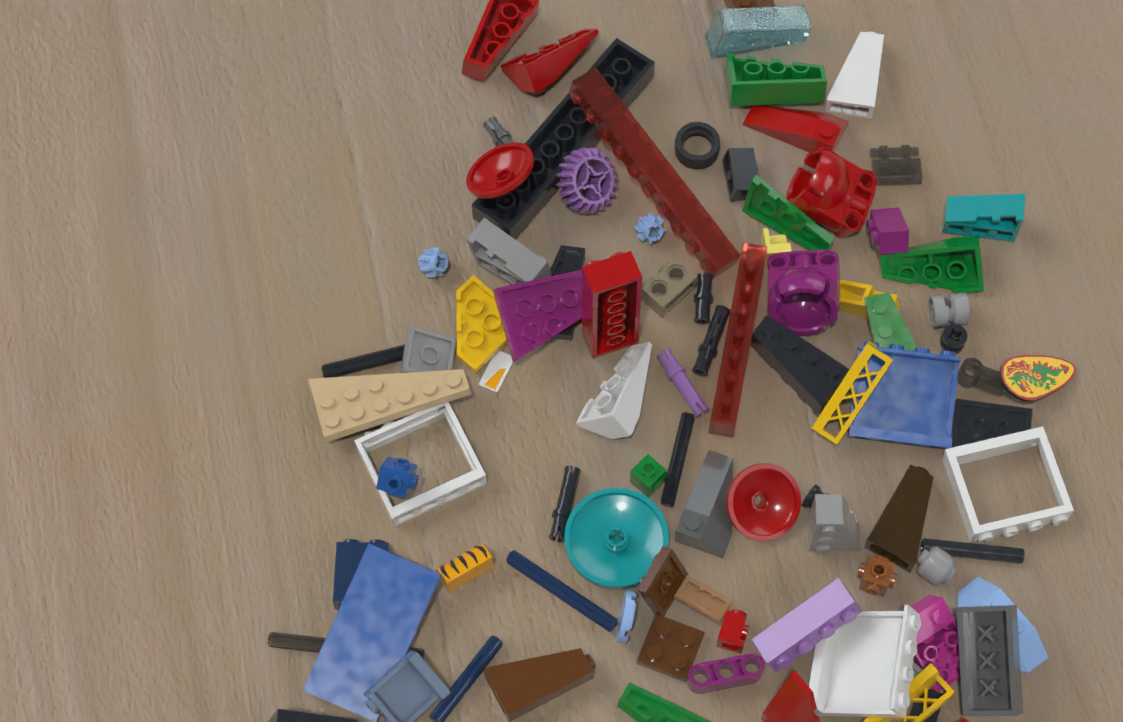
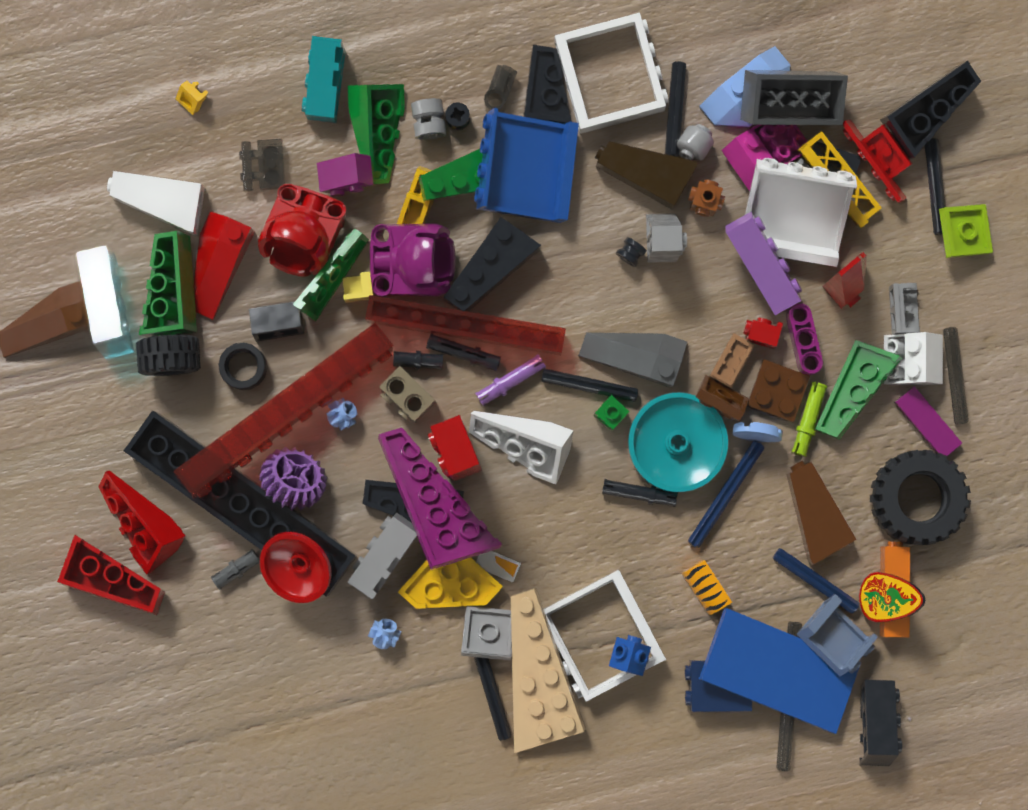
camera: 90 degrees left, 20 degrees up
red dish [726,463,801,541] -> none
yellow fence [812,341,893,445] -> none
shield [999,355,1076,402] -> none
none -> black tyre [136,335,201,376]
none -> yellow tile [175,80,208,115]
none -> lime pin [791,382,828,457]

